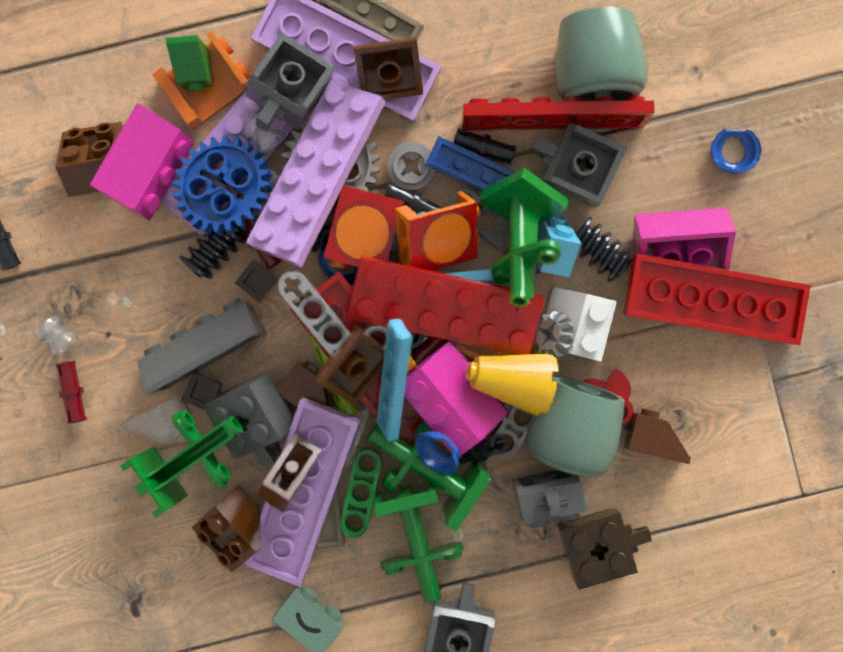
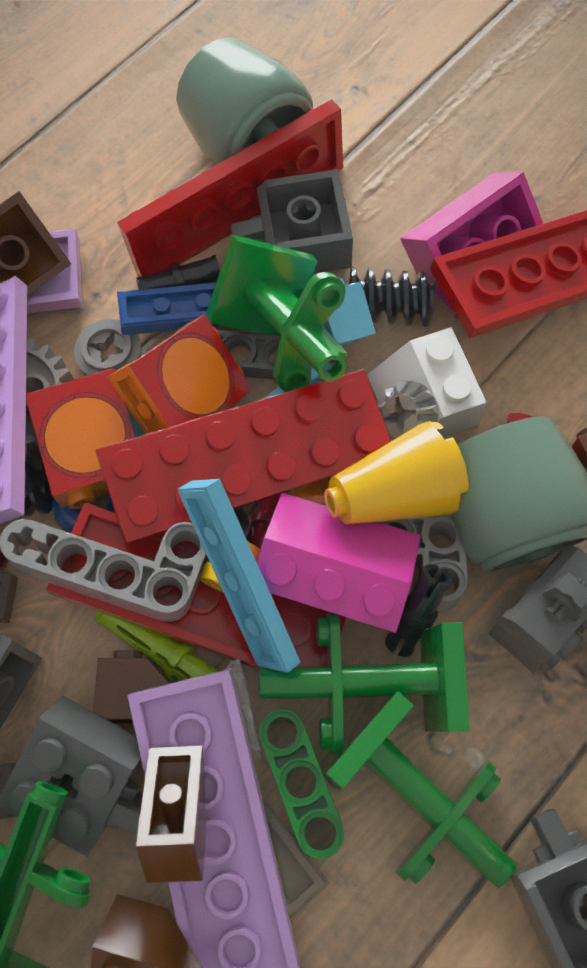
camera: 25 degrees left, 20 degrees down
reddish brown slope [316,325,385,405] -> none
blue piece [415,431,460,475] -> none
blue piece [710,129,762,174] -> none

